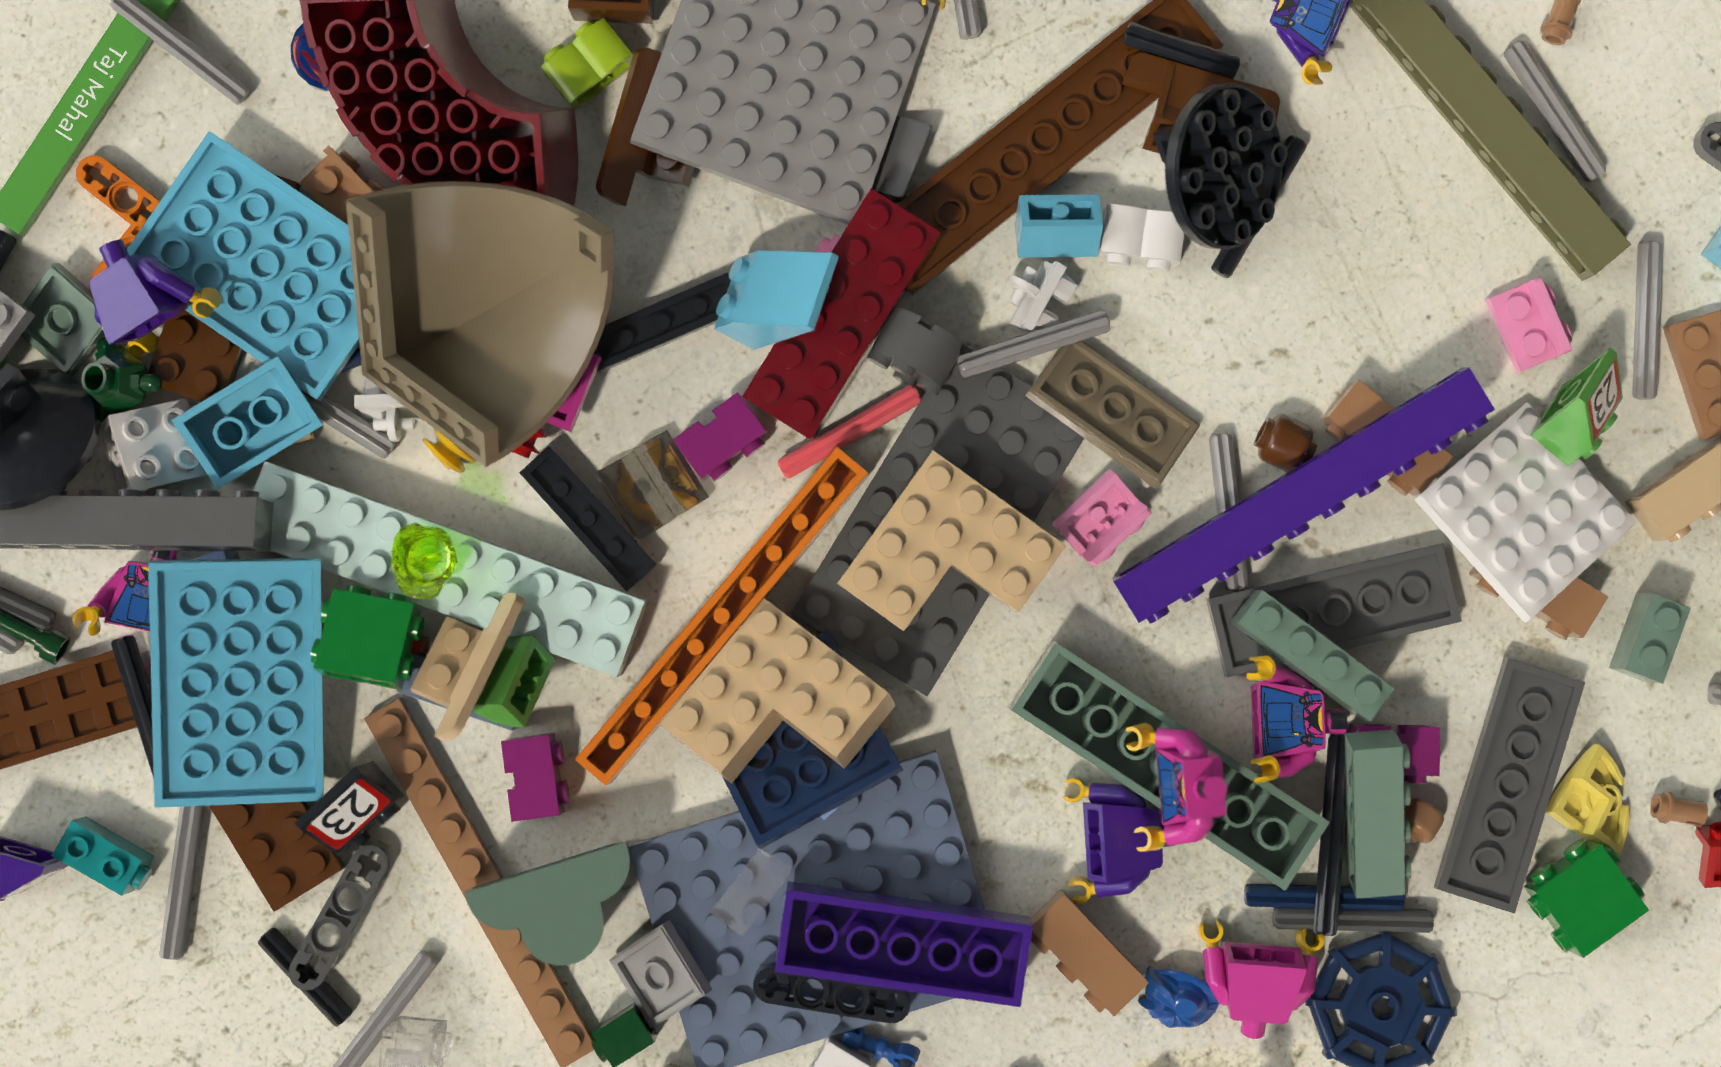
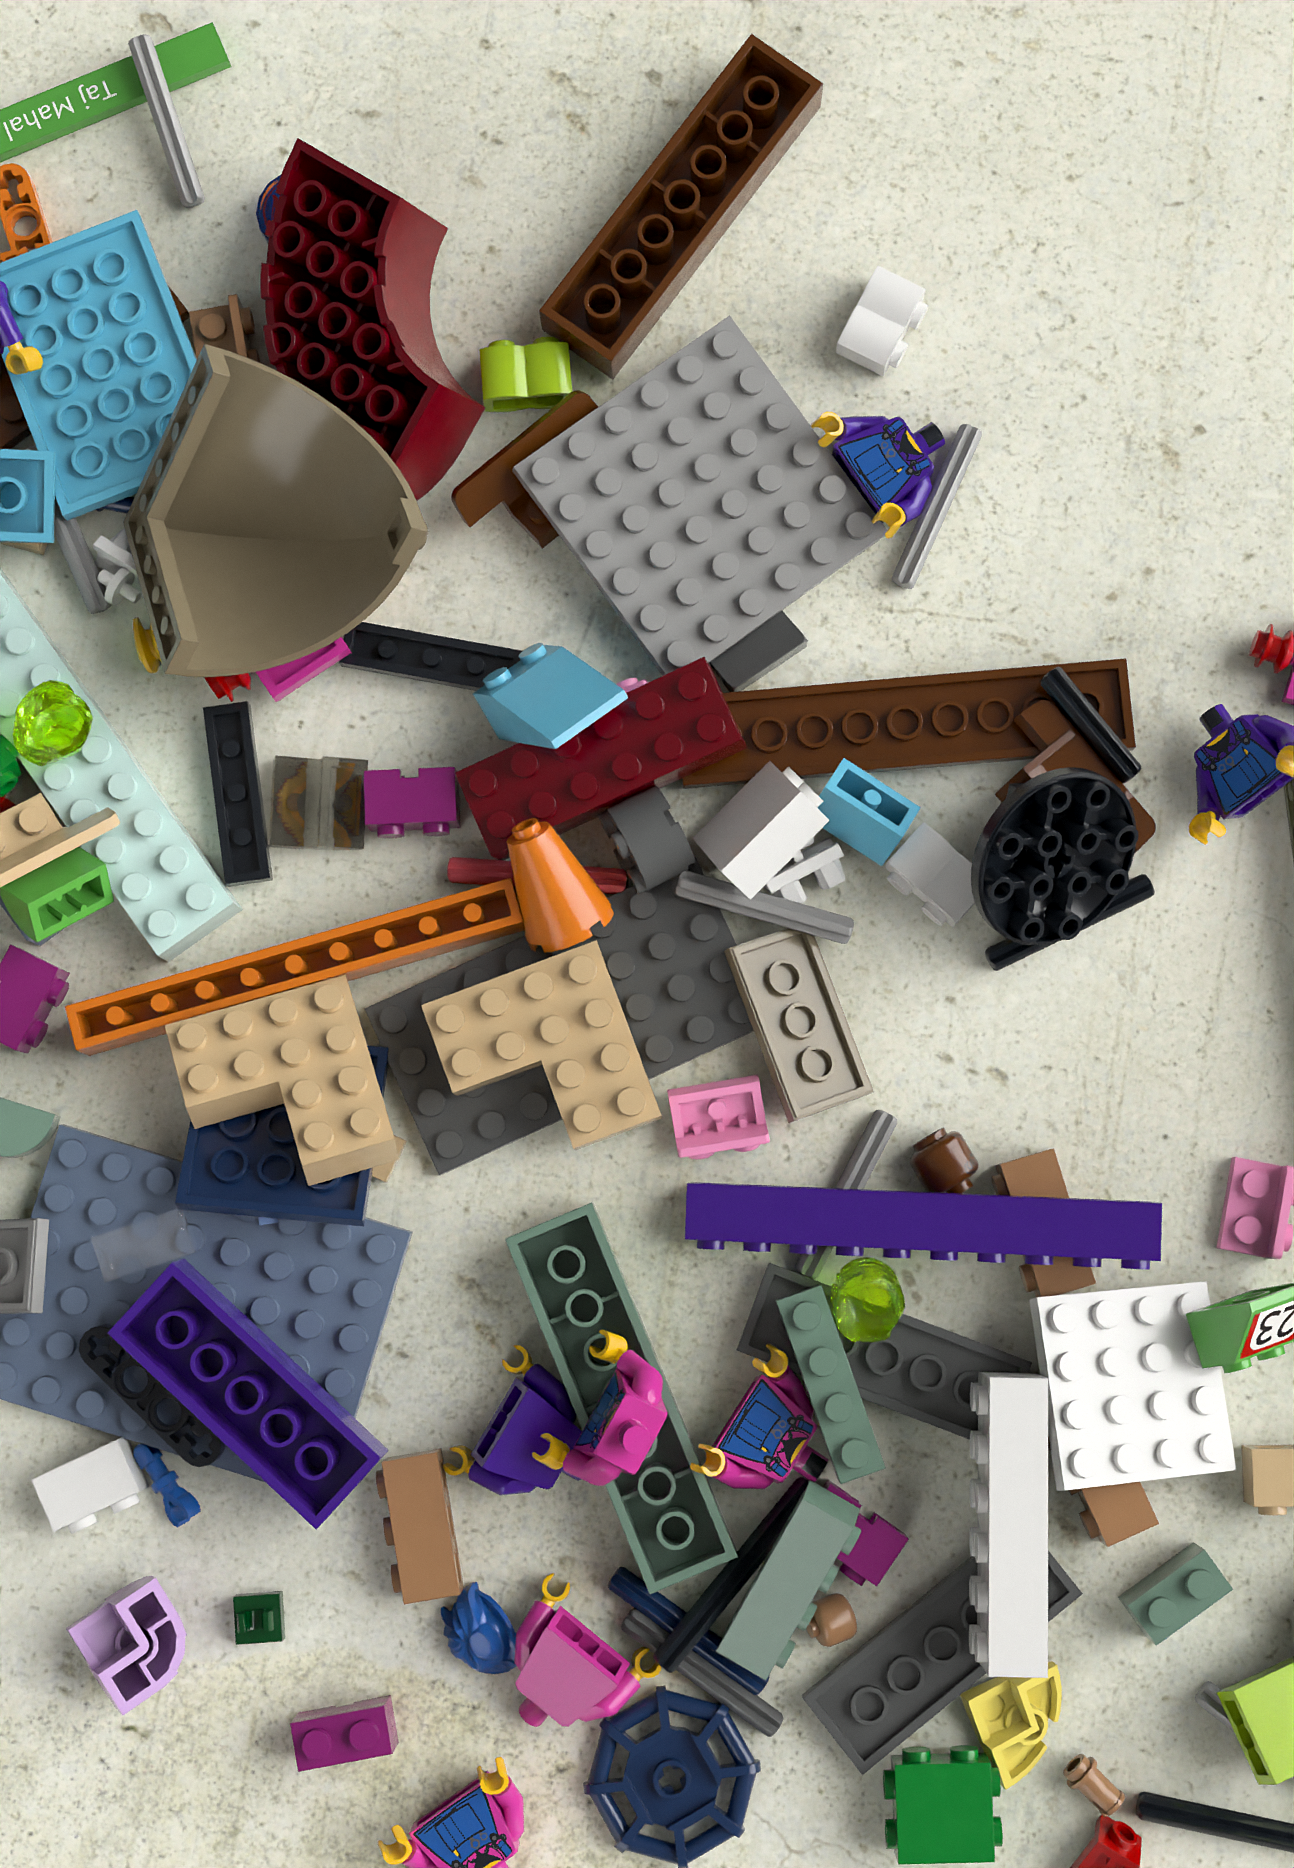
camera: 40 degrees right, 5 degrees down
none -> orange cone [507,818,614,953]
none -> white brick [693,761,830,900]
none -> clear neon green hair [830,1257,906,1342]
none -> white brick [969,1372,1048,1678]

